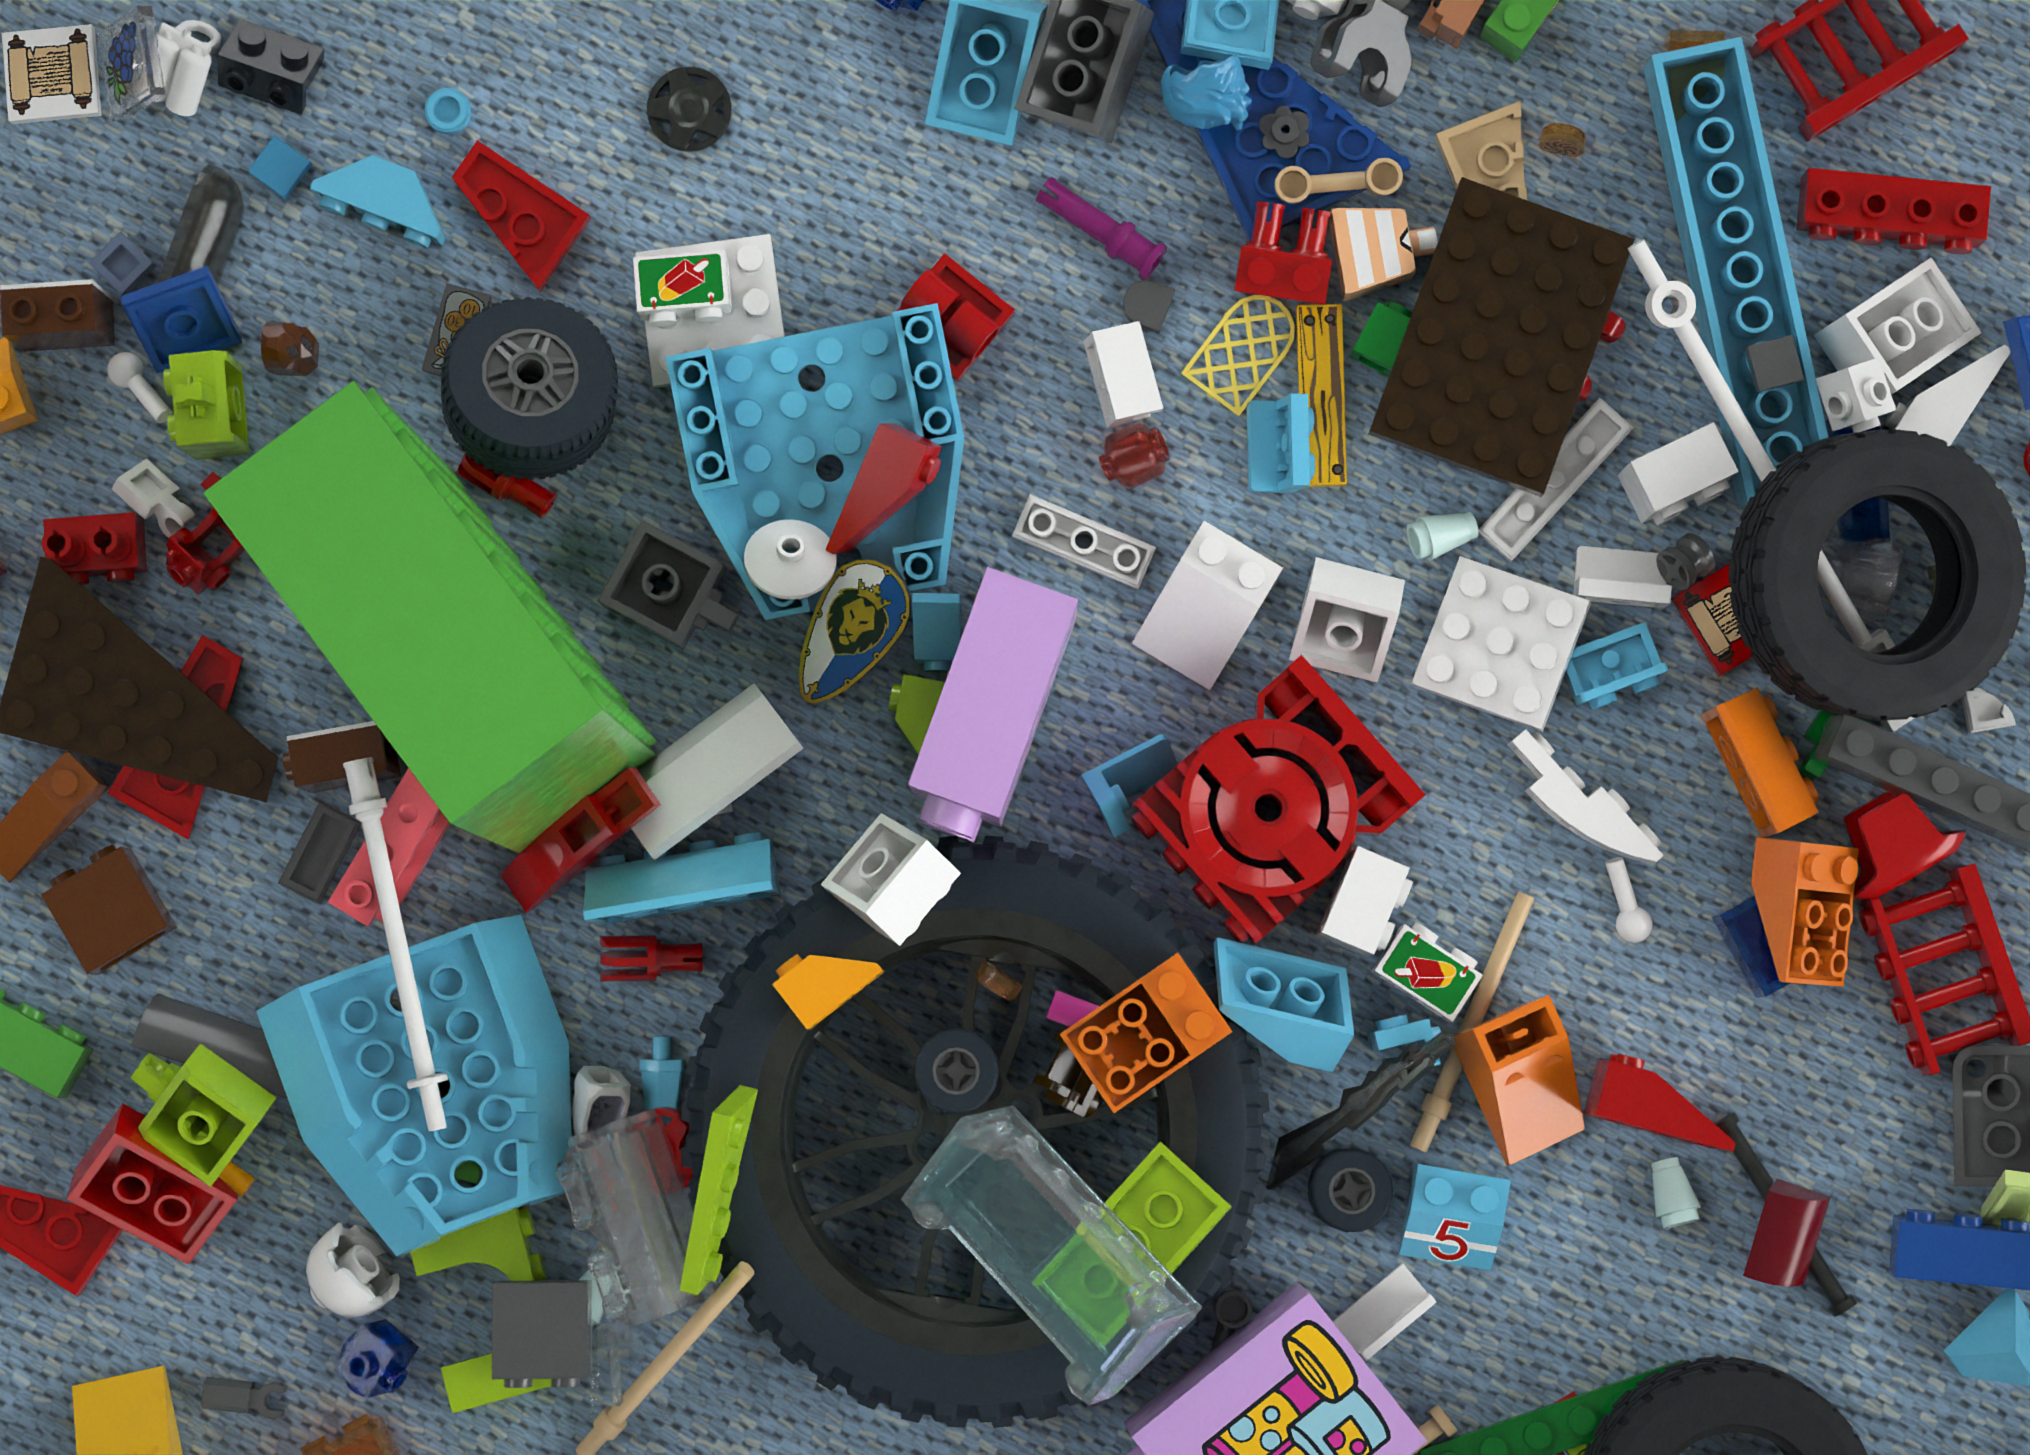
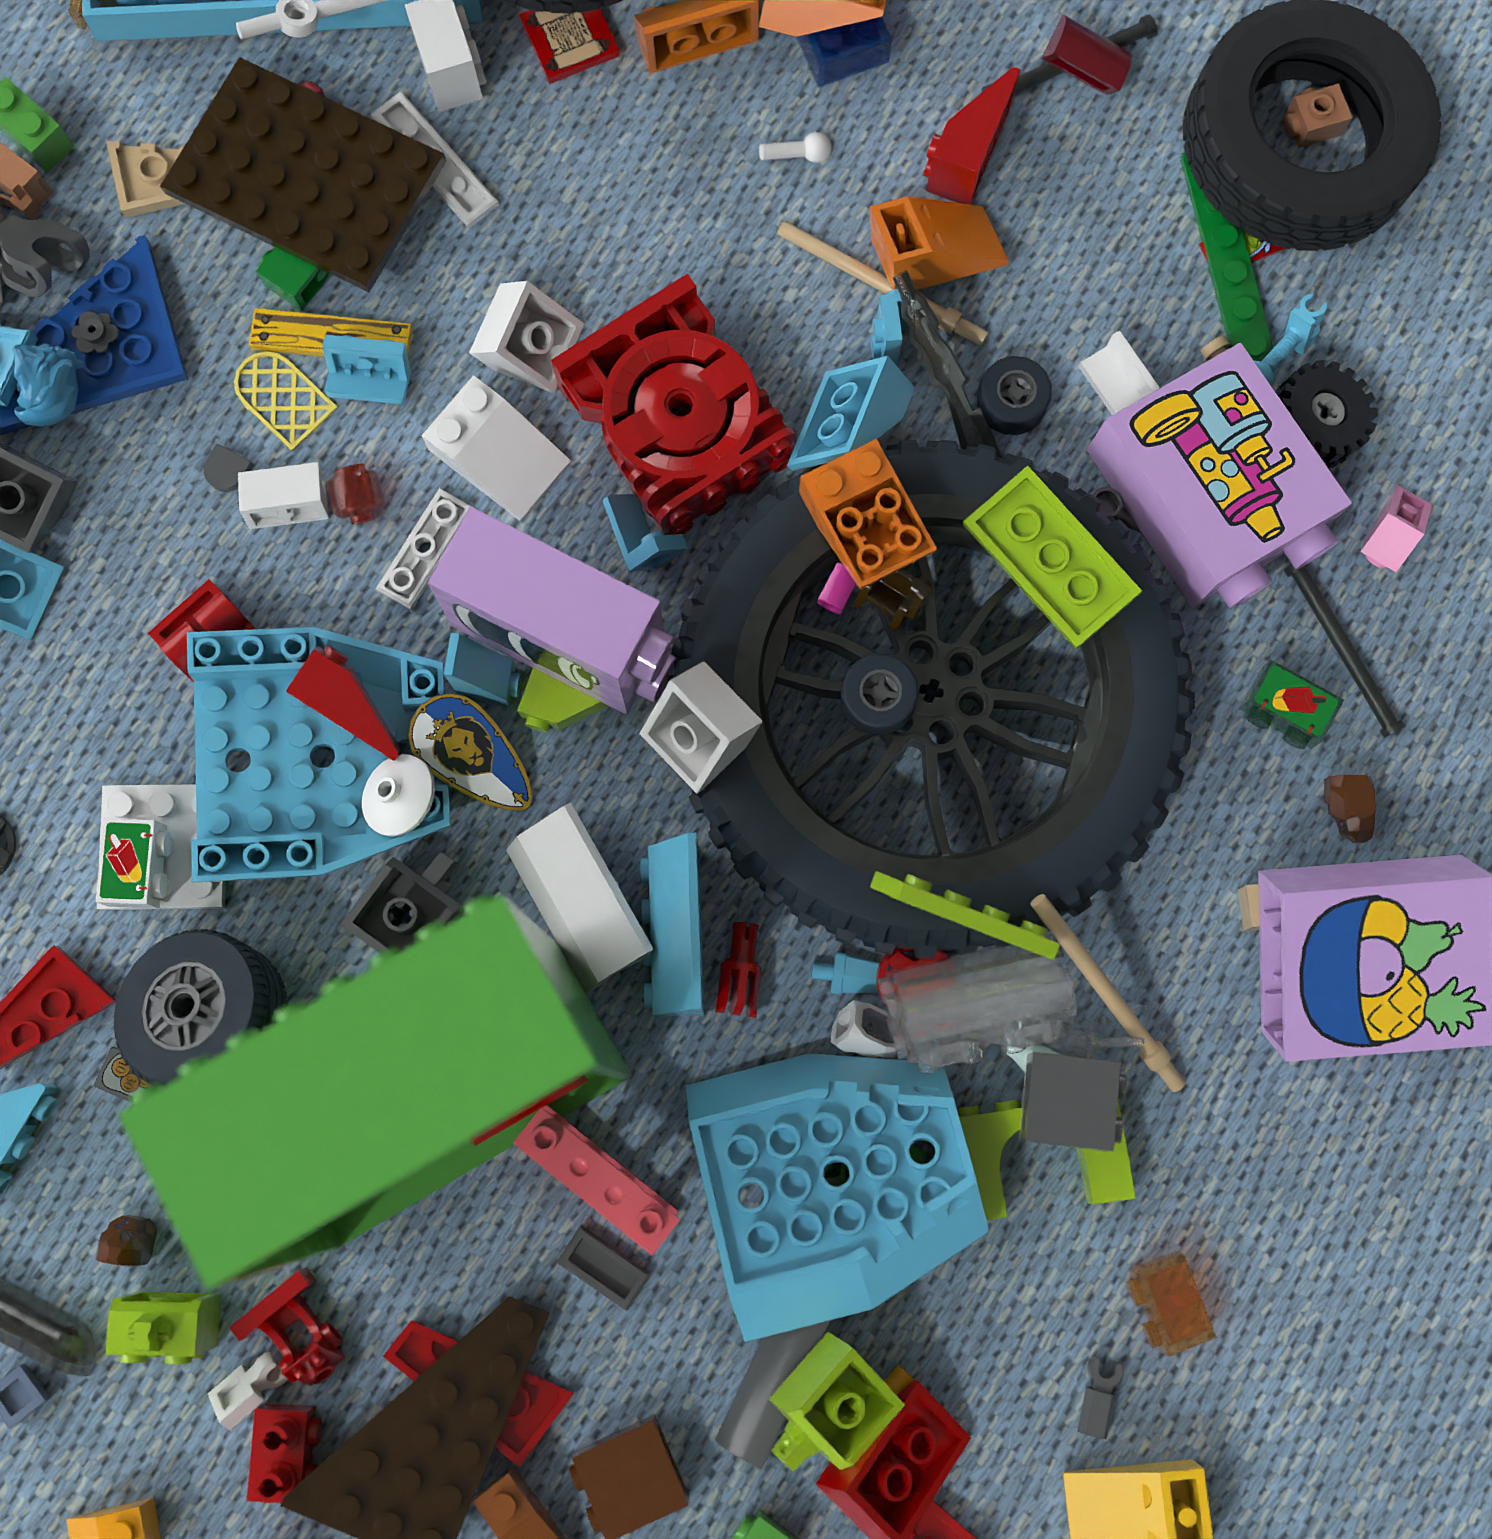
camera: 85 degrees left, 5 degrees down
reddish brown piece [0,279,115,352] -> none
white bar [107,352,172,423] -> none
blue tile [120,266,243,373] -> none
reddish brown piece [283,721,401,793] -> none
white cylinder [306,1222,400,1318] -> none
clear blue brick [334,1319,419,1398] -> none
white bar [343,757,448,1132] -> none
red slope [501,767,661,913] -> none
light orange slope [772,954,884,1030] -> none
windscreen [901,1105,1202,1406] -> none
clear orange tile [974,961,1023,1001] -> none
magenta pin [1036,177,1167,281] -> none
red brick [1234,201,1333,305] -> none
tan bar [1274,158,1403,204] -> none
white brick [1316,846,1413,957] -> none
light nougat torso [1329,208,1438,301] -> none
brick [1371,922,1483,1022] -> none
medium azure slope [1398,1163,1511,1271] -> none
light aqua cone [1407,512,1478,561] -> none
white plate [1411,556,1591,732] -> none
white slope [1507,729,1664,864] -> none
clear orange tile [1539,123,1586,157] -> none
medium azure bracket [1564,622,1669,710] -> none
white panel [1573,546,1672,609] -> none
light aqua cone [1651,1157,1701,1229] -> none
dark grey wheel [1656,533,1715,591] -> none

